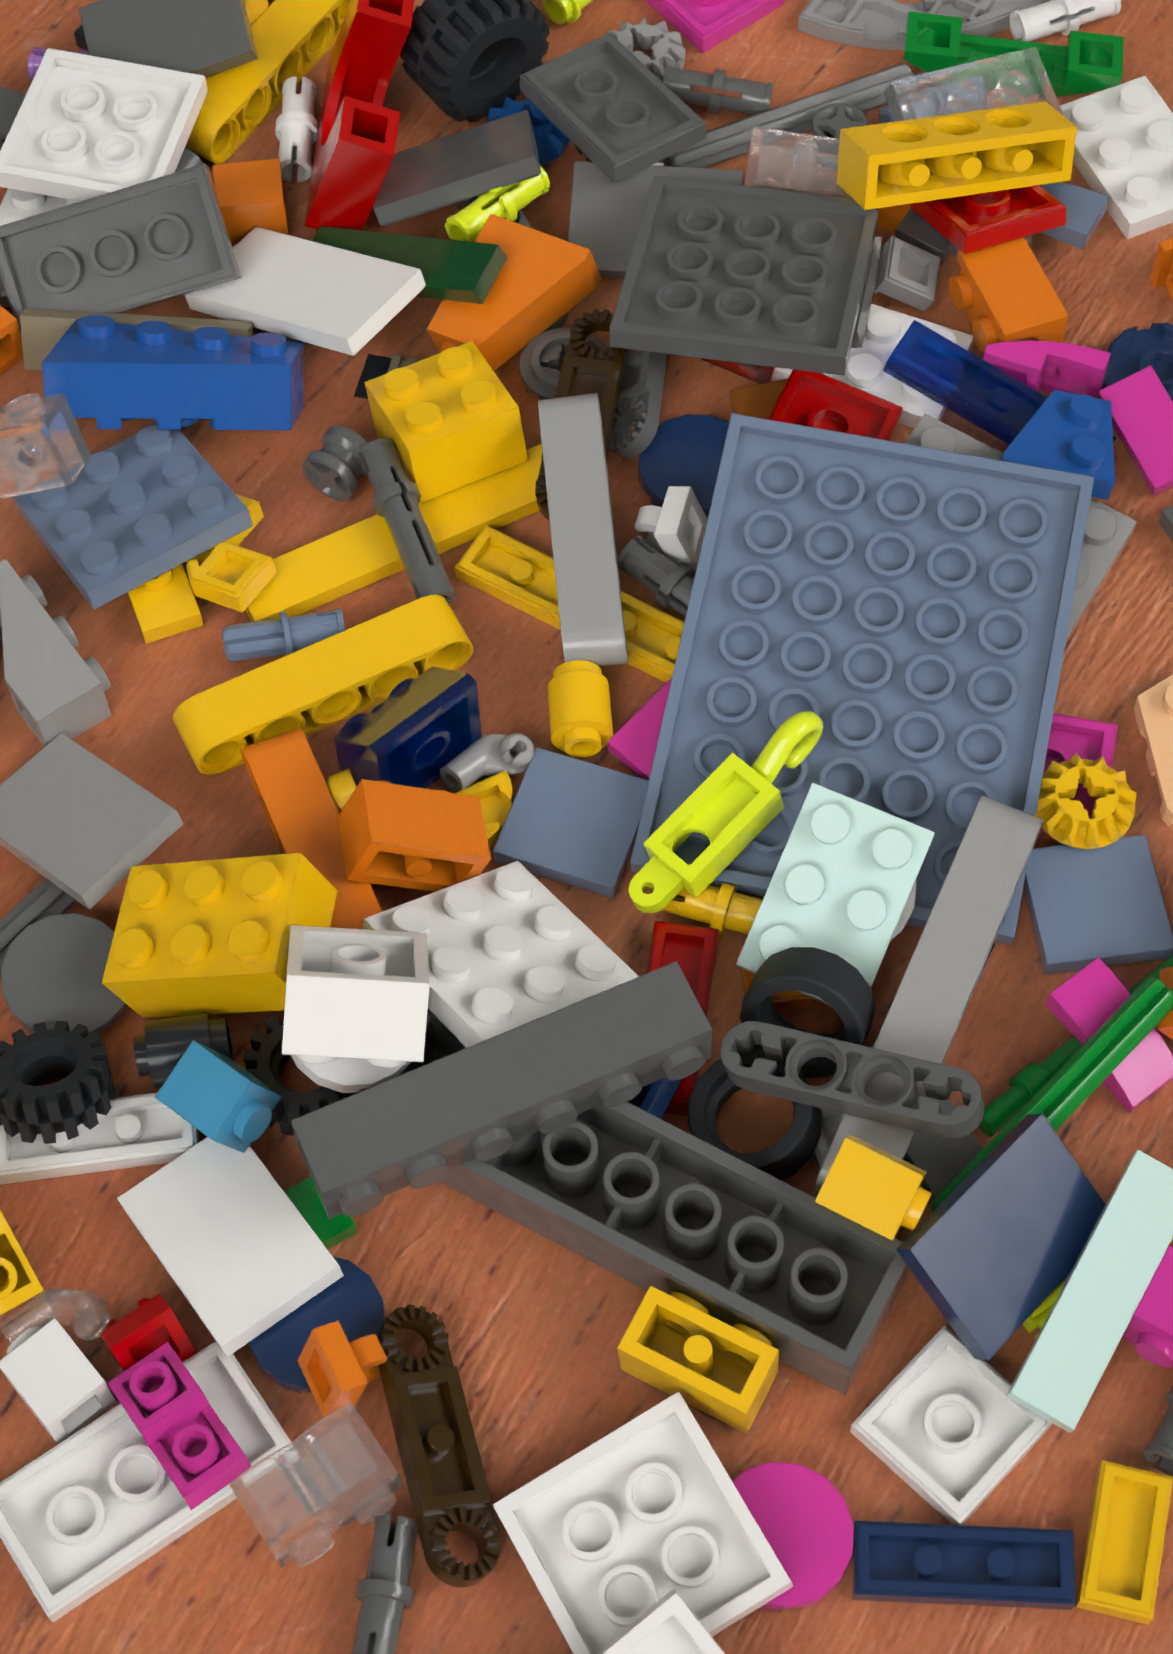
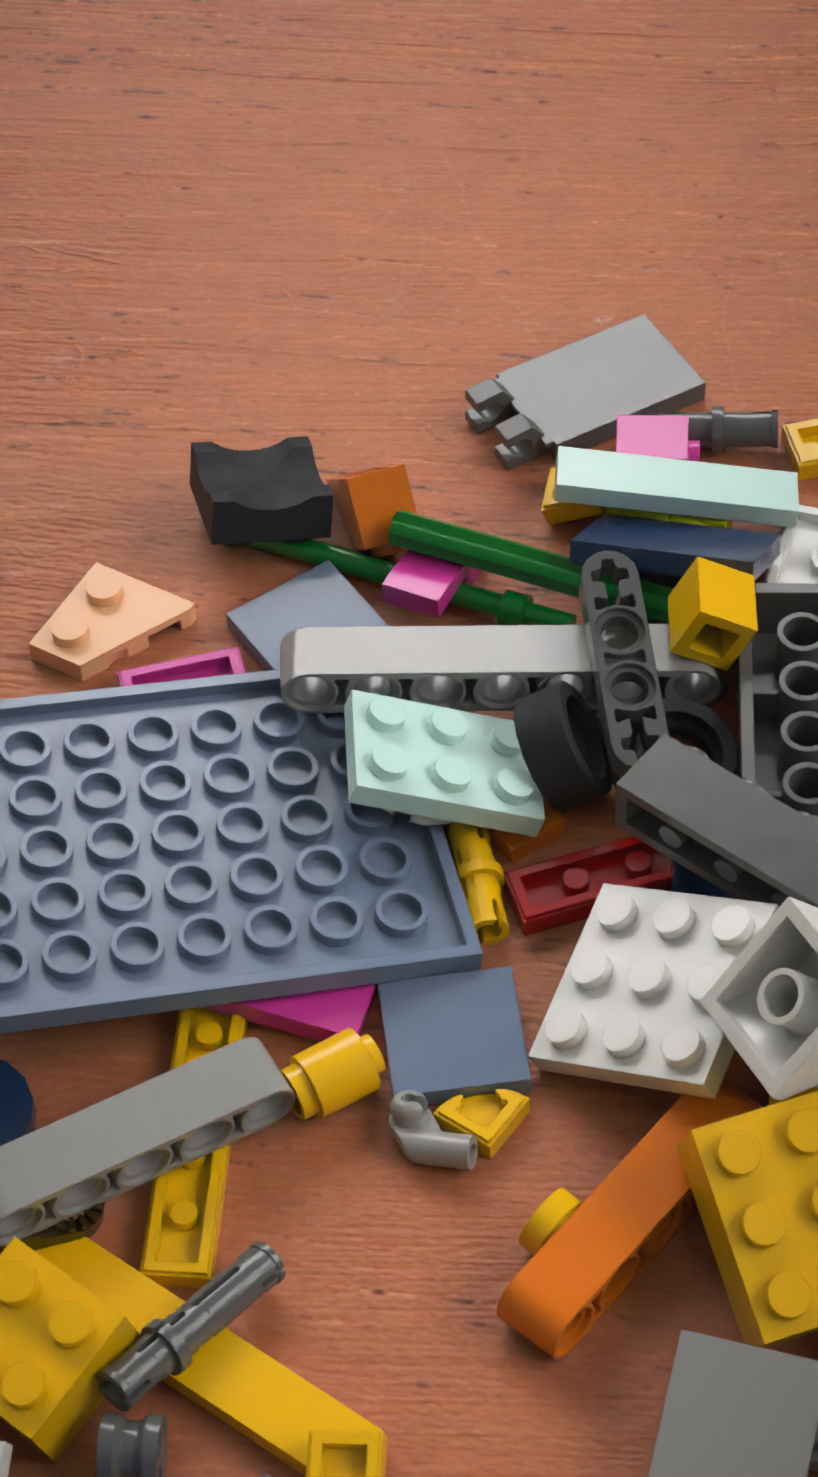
camera: 115 degrees left, 10 degrees down
yellow beam [173,595,474,775] -> none
sand blue axle [222,608,345,661] -> none
clear blue slope [334,667,482,789] -> none
orange brick [337,779,491,892] -> none
dark grey pin [617,535,695,616] -> none
neon yellow piece [628,711,823,914] -> none
white tile [634,486,707,570] -> none
yellow gear [1036,752,1137,849] -> none

